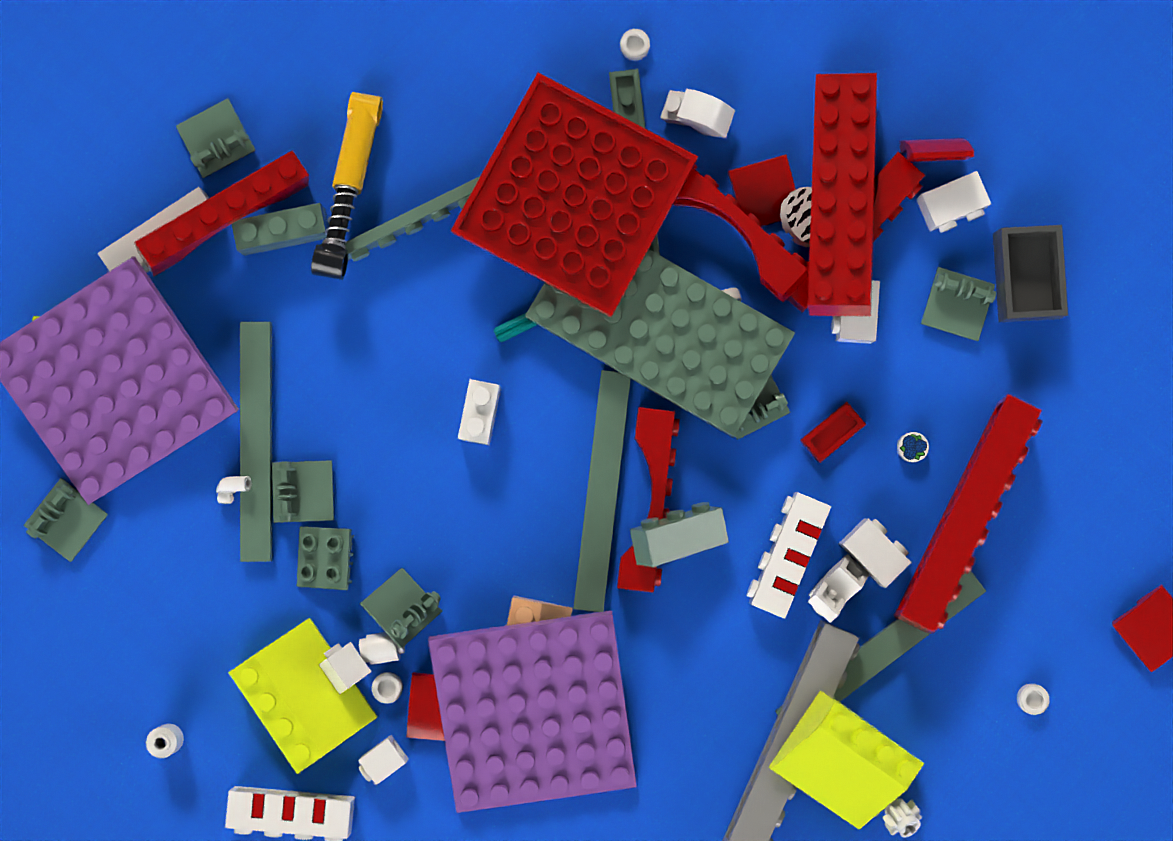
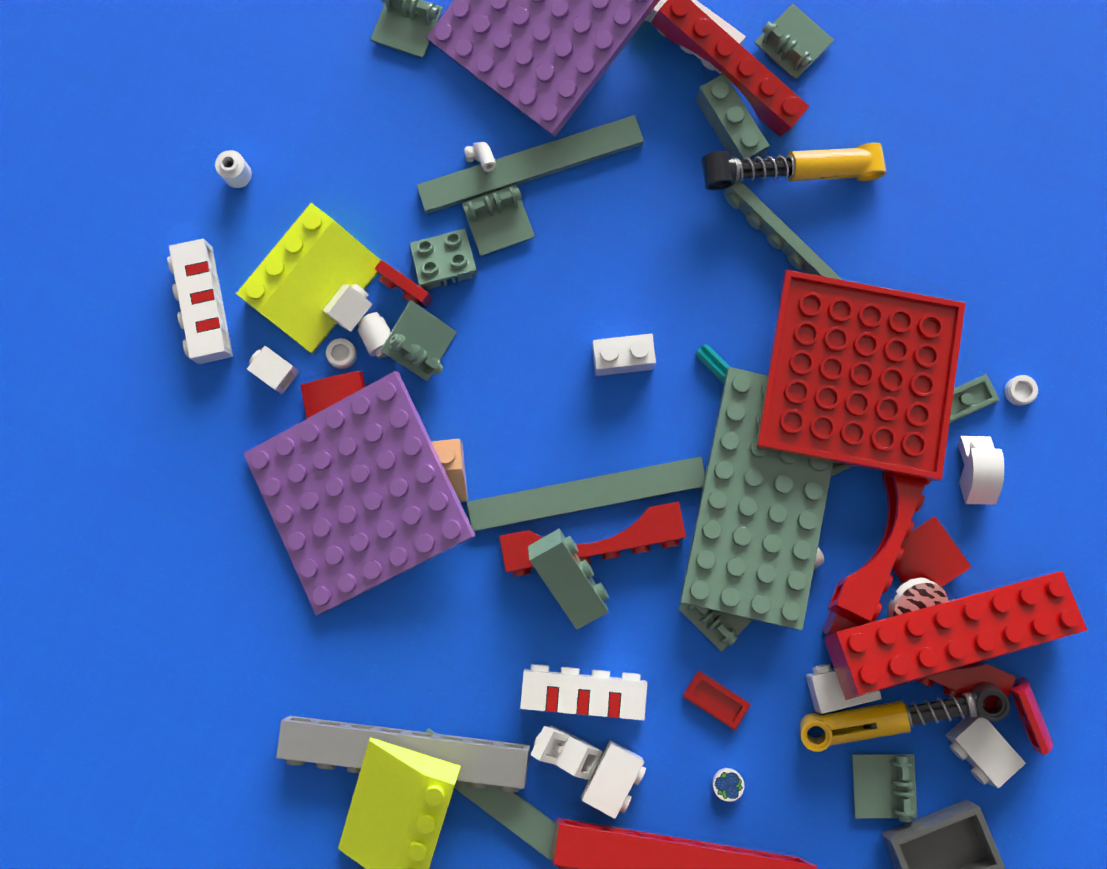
camera: 75 degrees right, 5 degrees down
none -> red plate [375,259,433,308]
none -> piece [799,682,1010,752]

